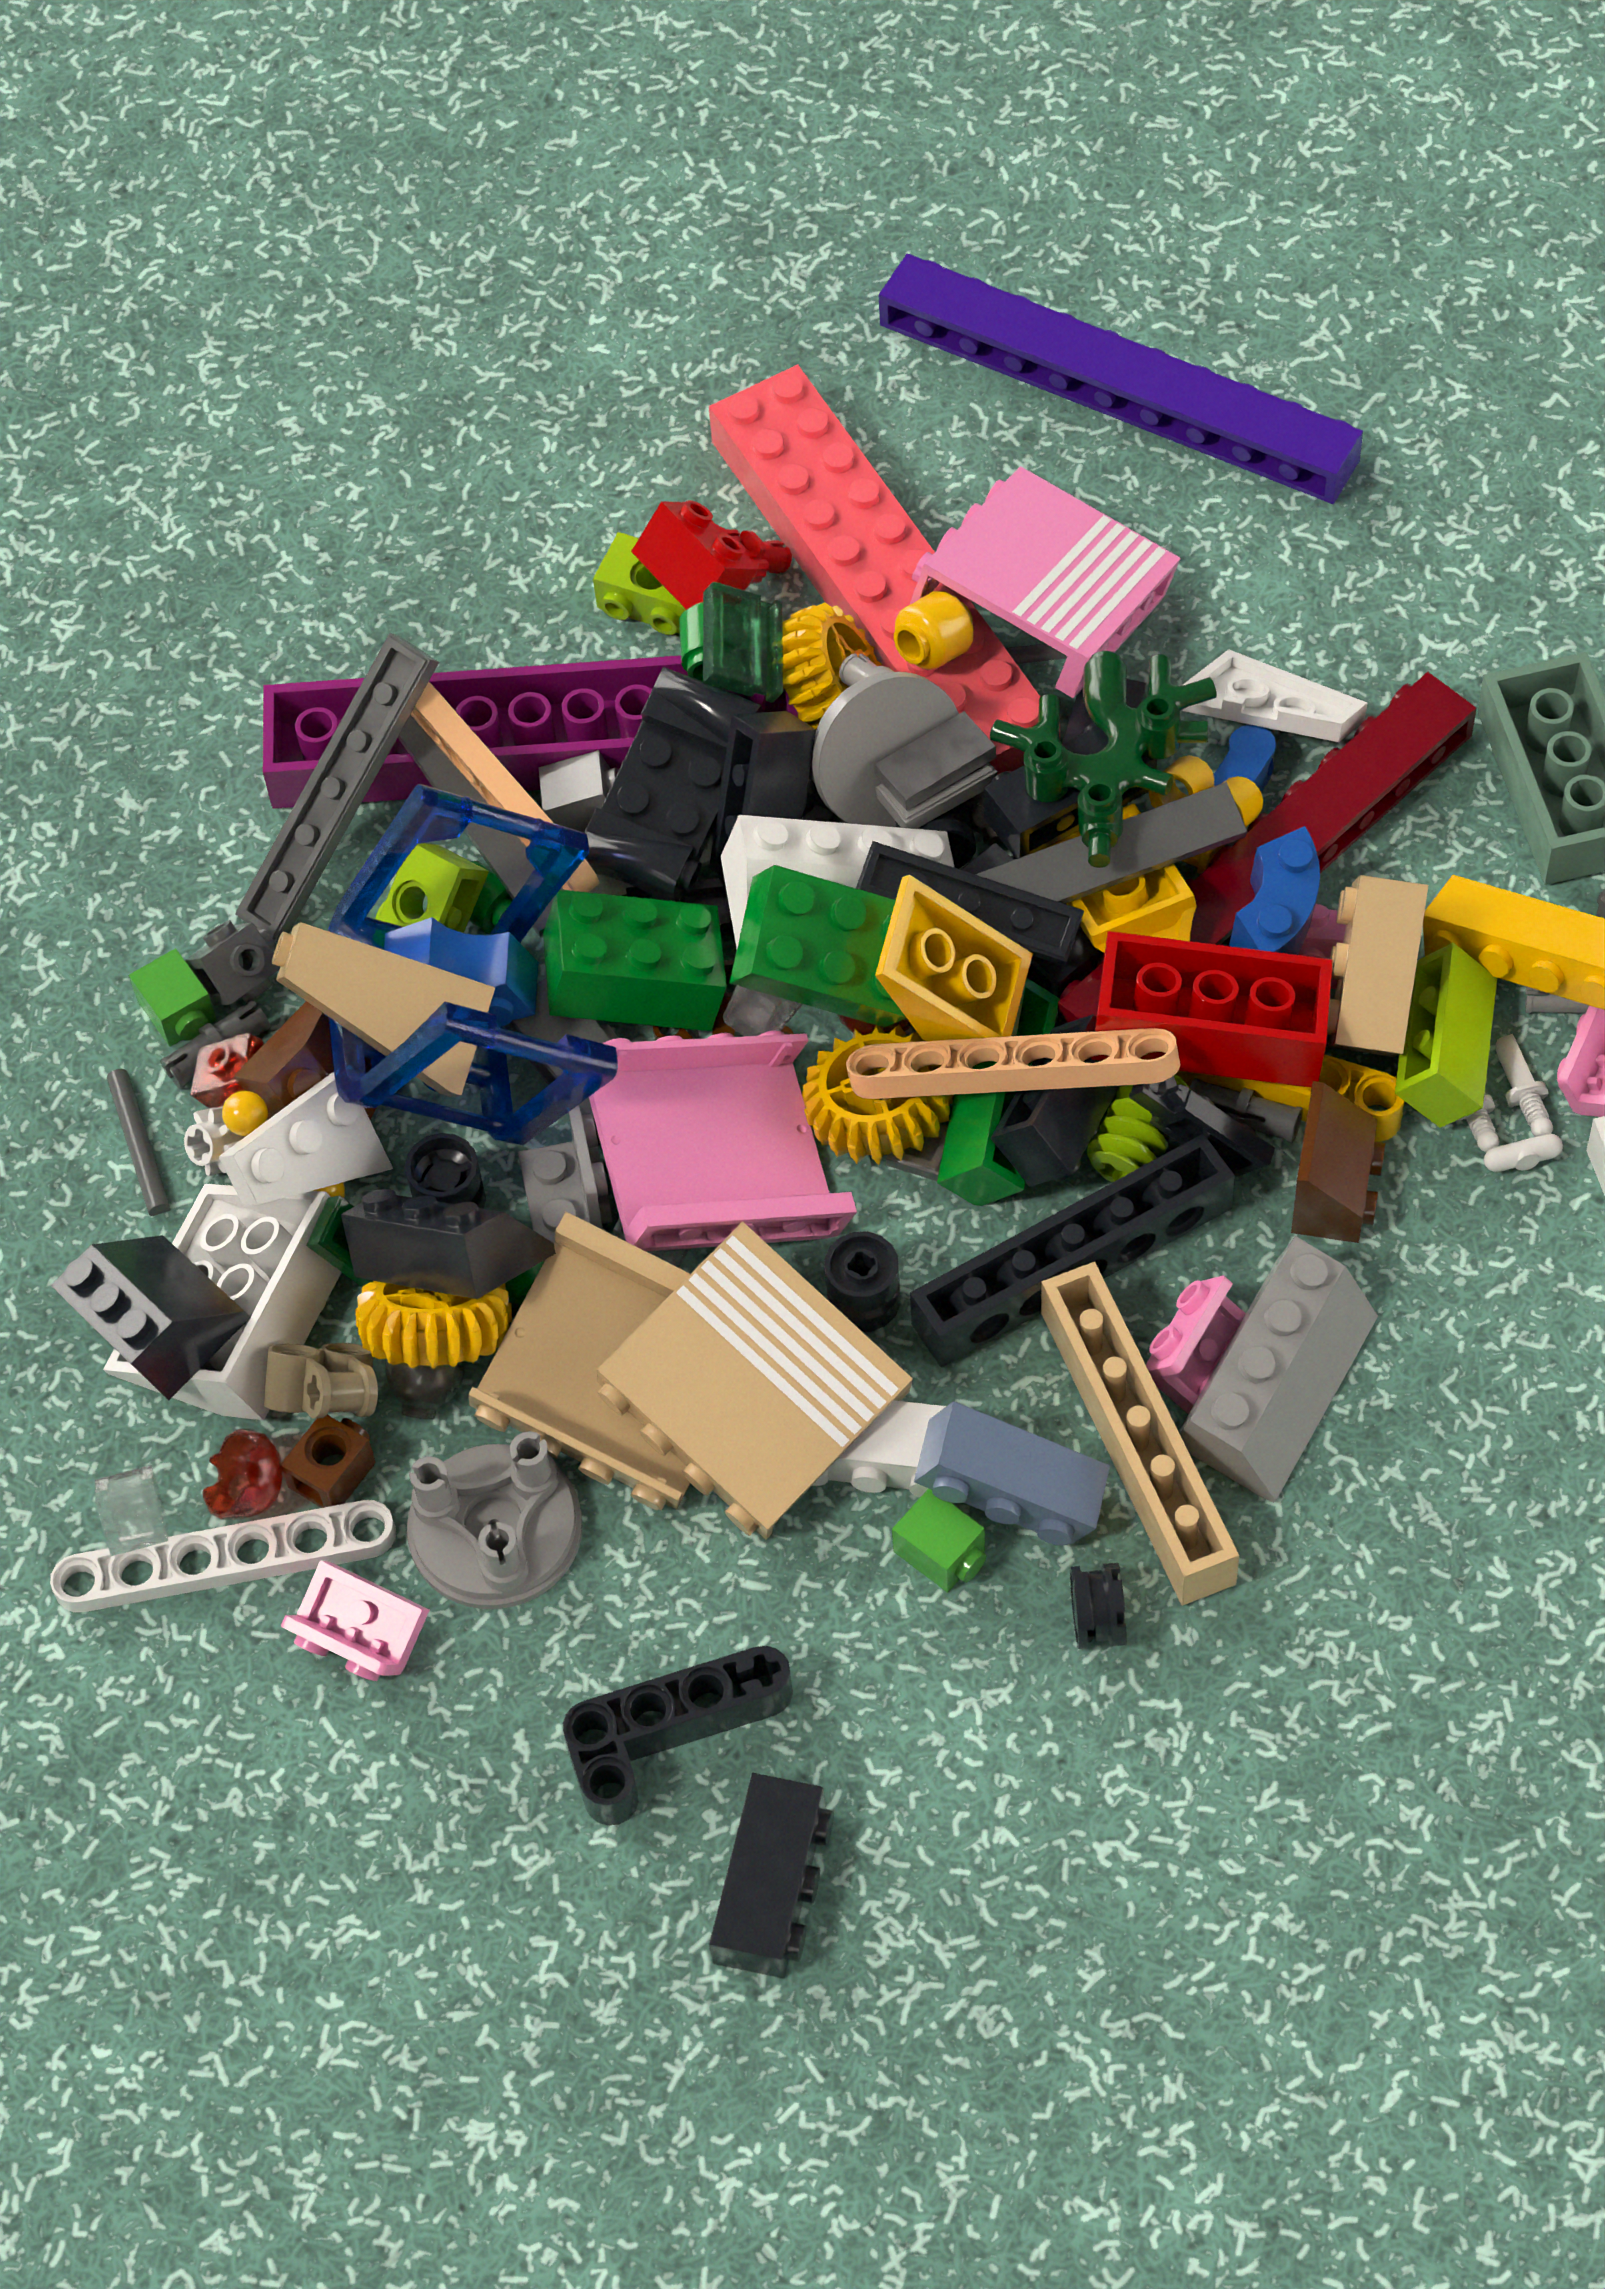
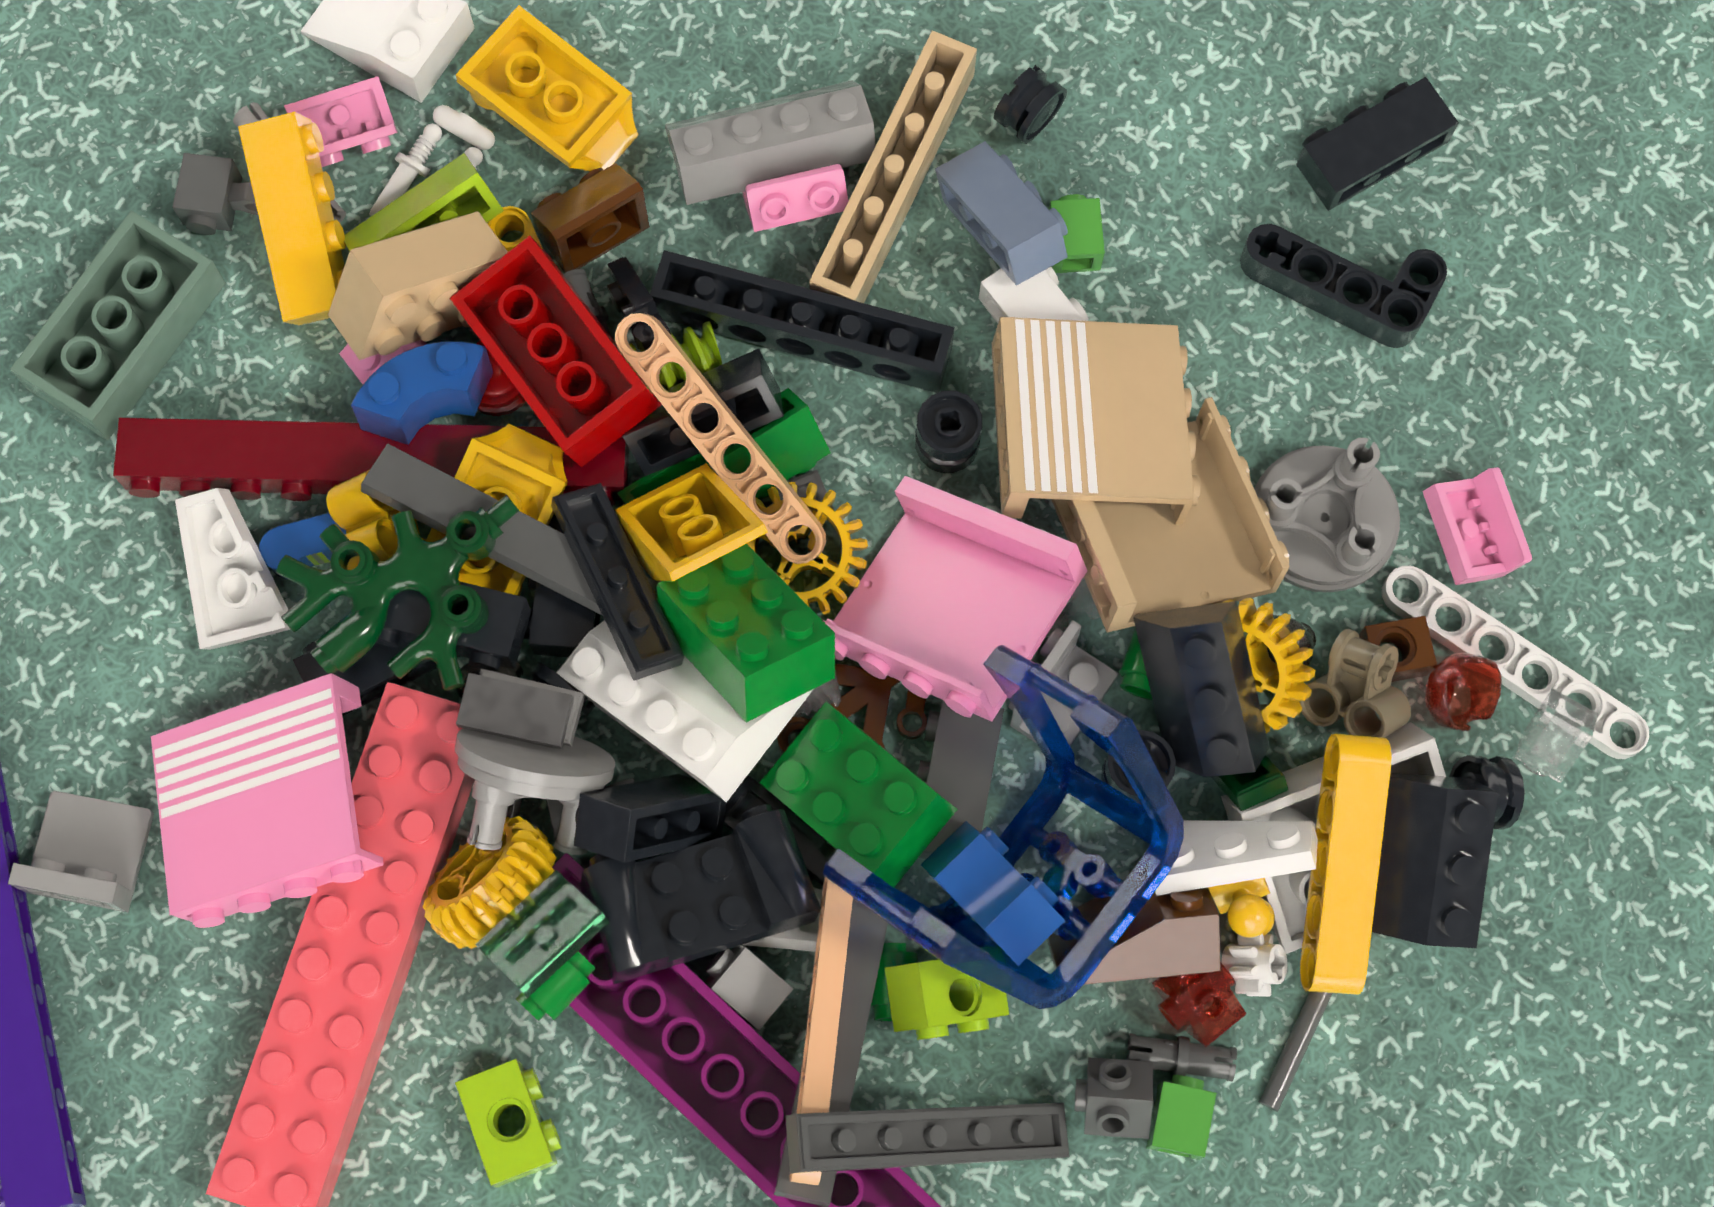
camera: 140 degrees left, 15 degrees up
tan slope [272,922,495,1098] -> none
red brick [631,500,792,613] -> none
yellow head [894,591,974,670] -> none
none -> light grey bracket [8,791,154,913]
none -> yellow slope [456,5,639,172]
none -> yellow beam [1300,734,1392,995]
none -> black wheel [1449,755,1525,830]

